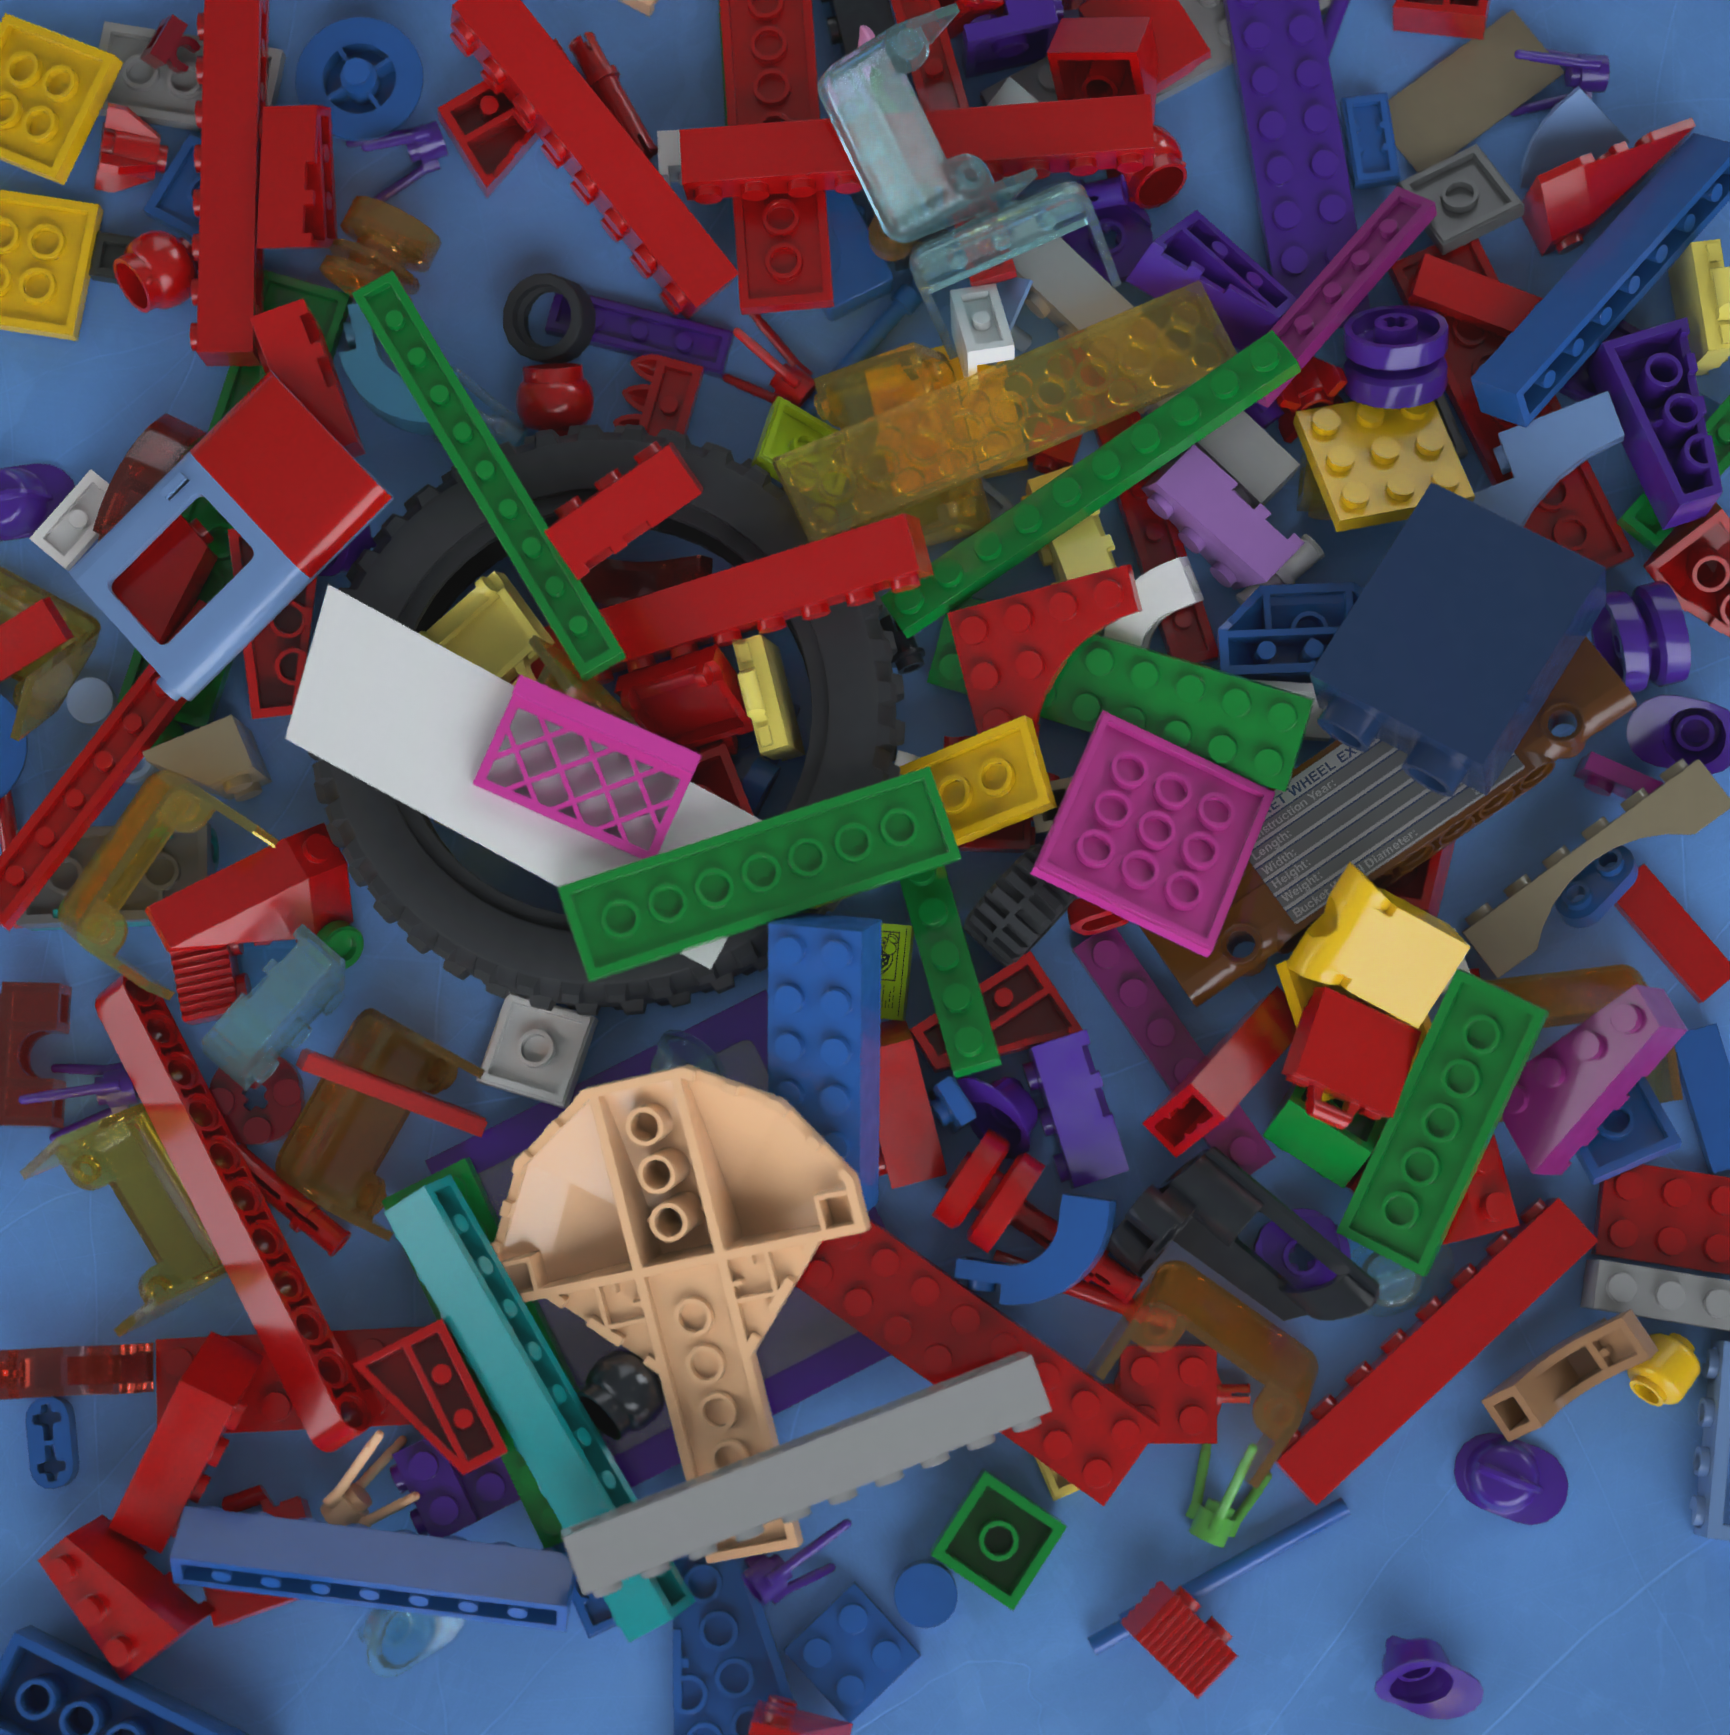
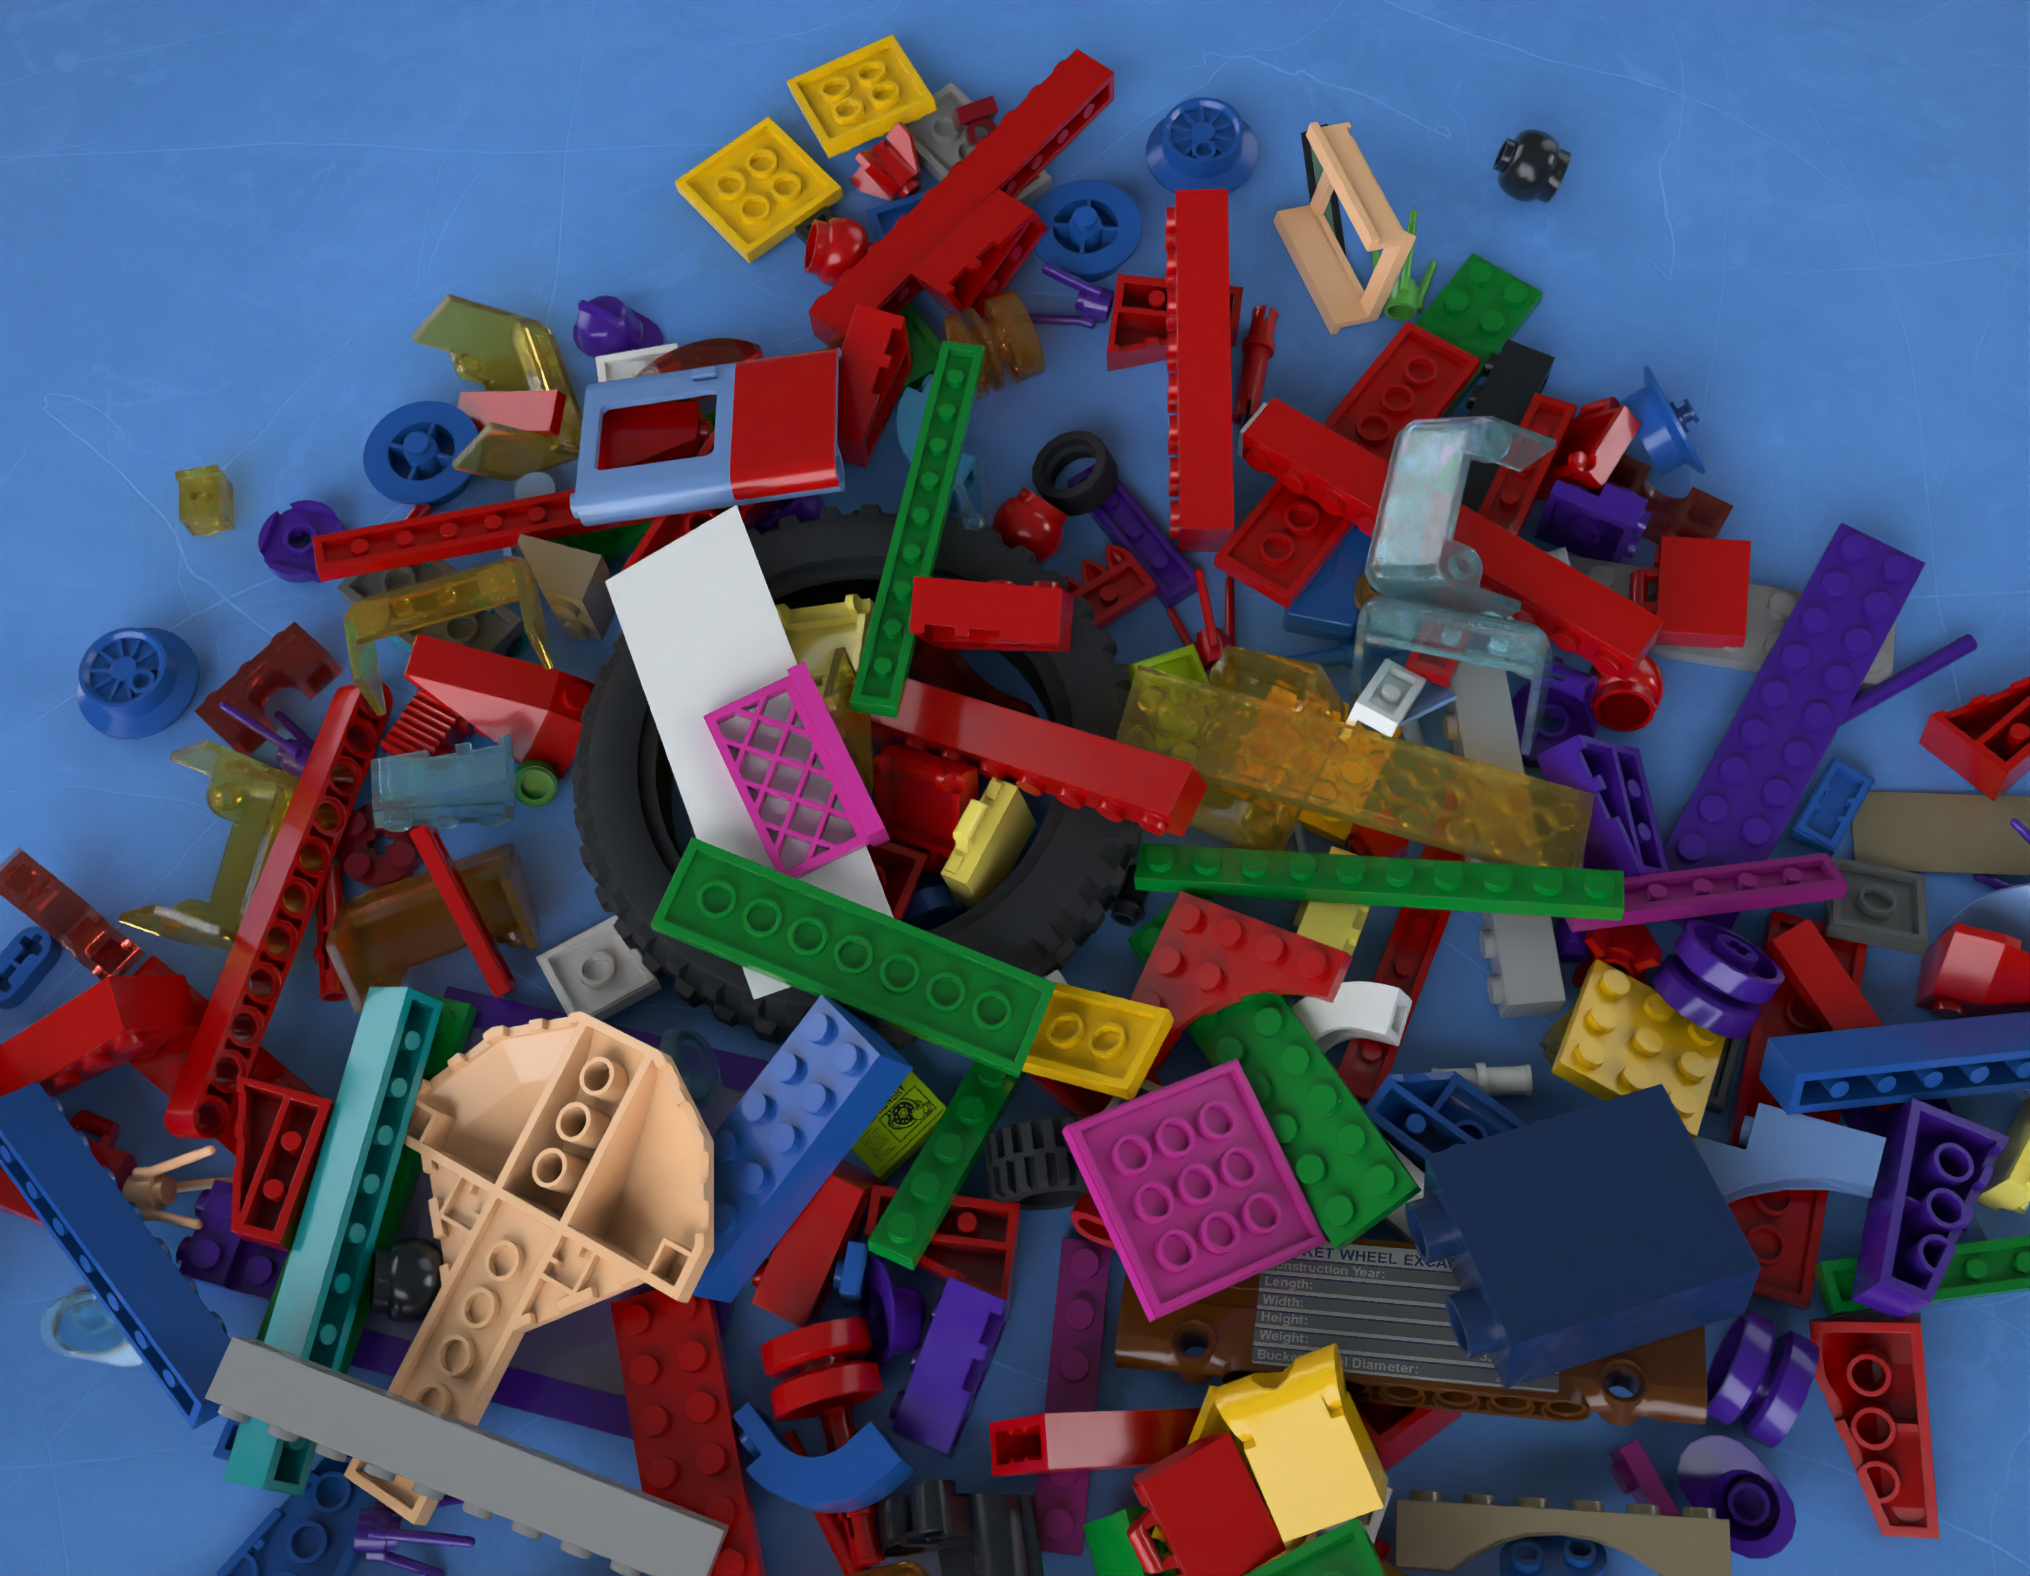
camera: 45 degrees right, 15 degrees down
red slope [1047,17,1158,125] -> none
medium lavender wedge [1141,445,1305,590] -> none

